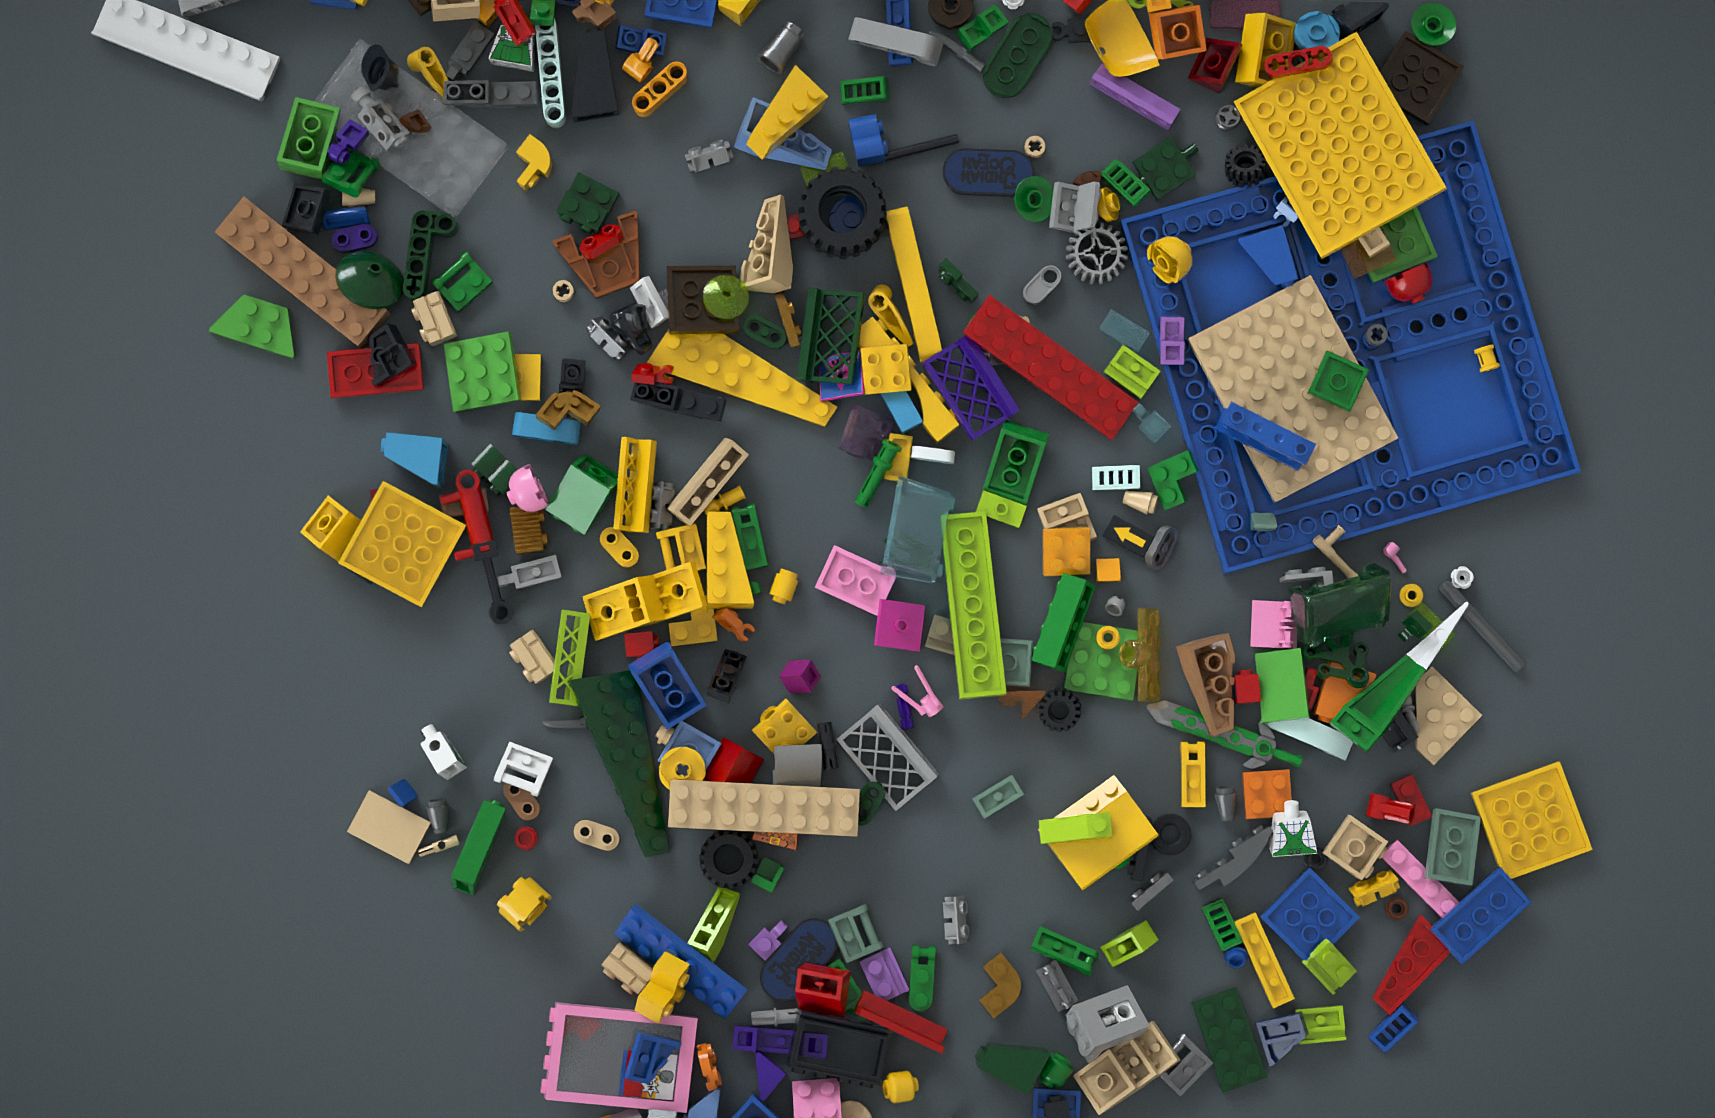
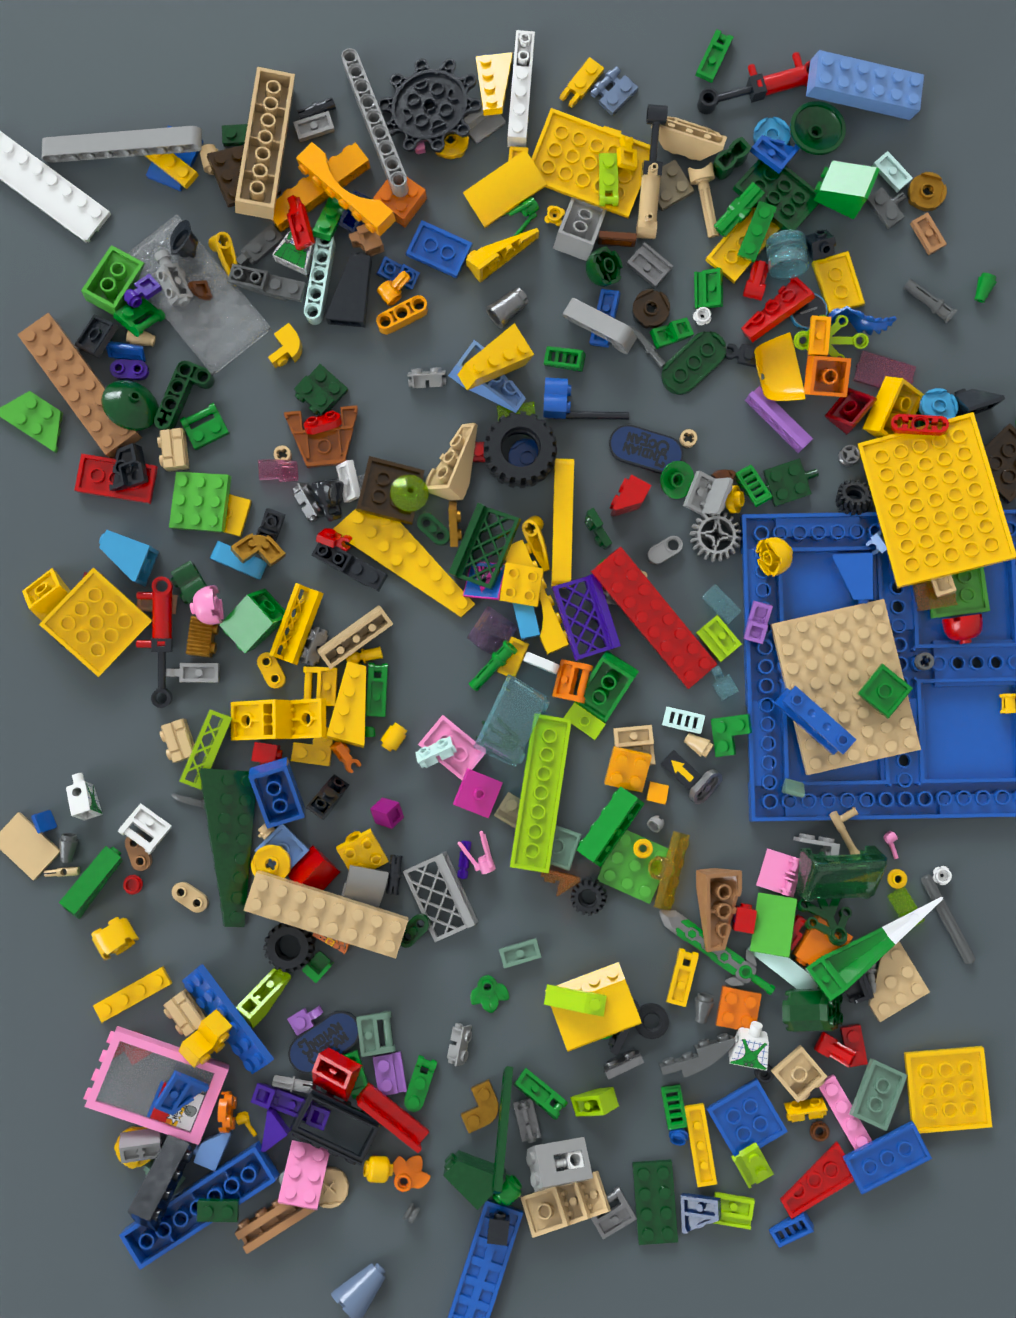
camera: 15 degrees right, 0 degrees up
dark green plate [1397,610,1433,642] -> none
none -> yellow plate [93,966,172,1023]
none -> yellow hand [236,1111,257,1137]
none -> clear pink slope [258,459,298,482]
none -> orange plate [393,1155,431,1192]
none -> light aqua hinge [415,736,457,768]
none -> green plate [470,975,509,1013]
none -> dark green tile [492,1066,513,1194]
none -> orange plate [552,659,593,704]
none -> red slope [610,475,652,517]
none -> dark green brick [782,988,843,1032]

